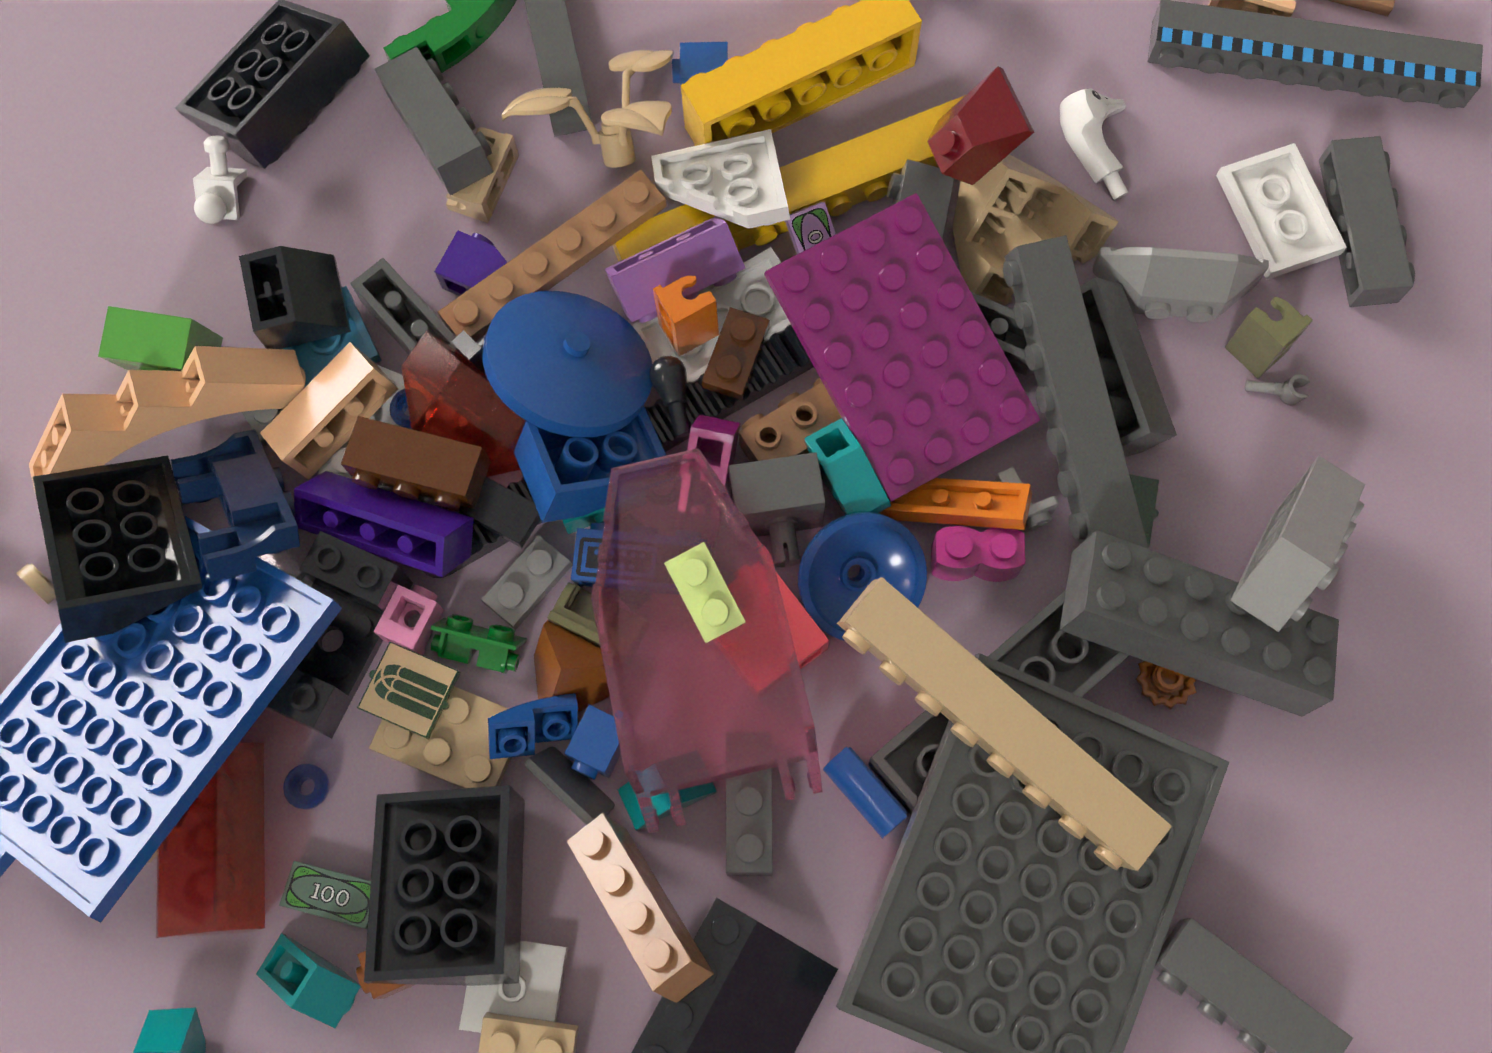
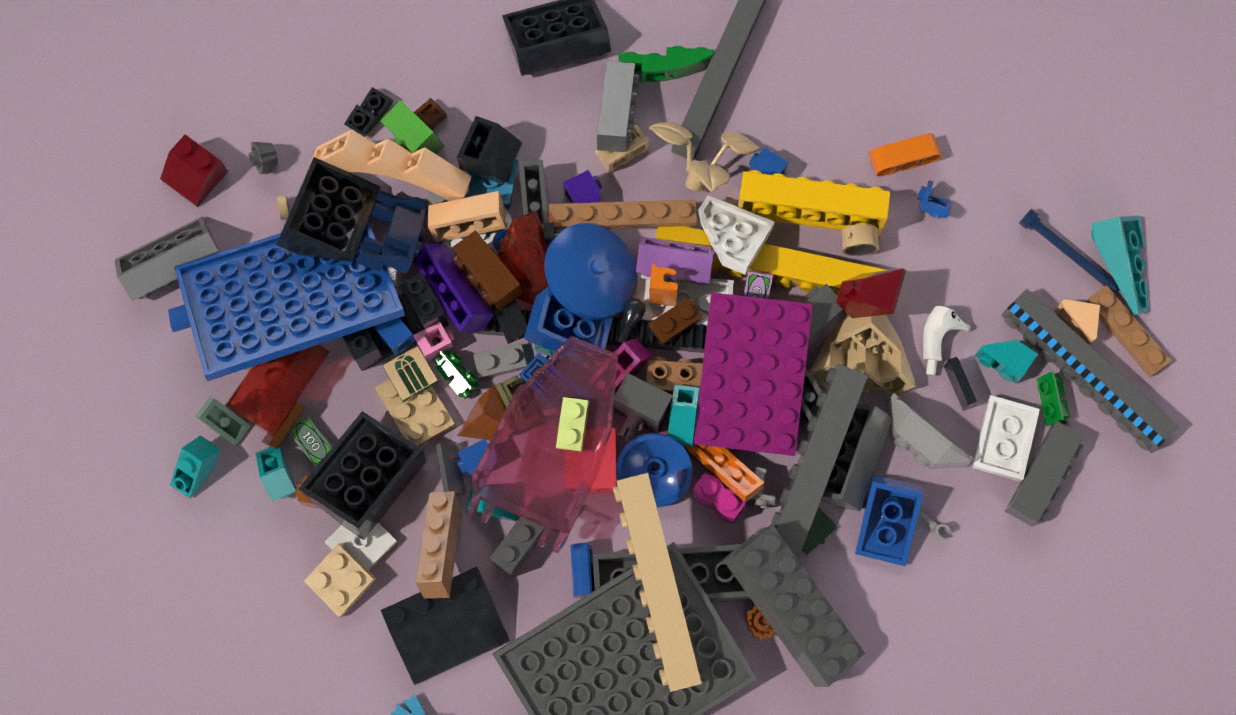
camera: 35 degrees right, 0 degrees up
white piece [193,136,247,224] -> none
clear blue plate [283,764,330,810] -> none
blue slope [488,693,578,759] -> none
olive hinge [1225,297,1313,379] -> none
light grey brick [1230,456,1365,632] -> none
none -> sand green slope [195,396,251,446]
none -> reddish brown tile [262,400,304,449]
none -> black slope [344,87,393,137]
none -> blue brick [375,318,416,356]
none -> reddish brown tile [413,98,447,130]
none -> tan piece [841,224,879,256]
none -> blue slope [855,474,924,567]
none -> black tile [944,357,977,411]
none -> teal slope [975,340,1038,384]
none -> green hinge [1036,371,1071,426]

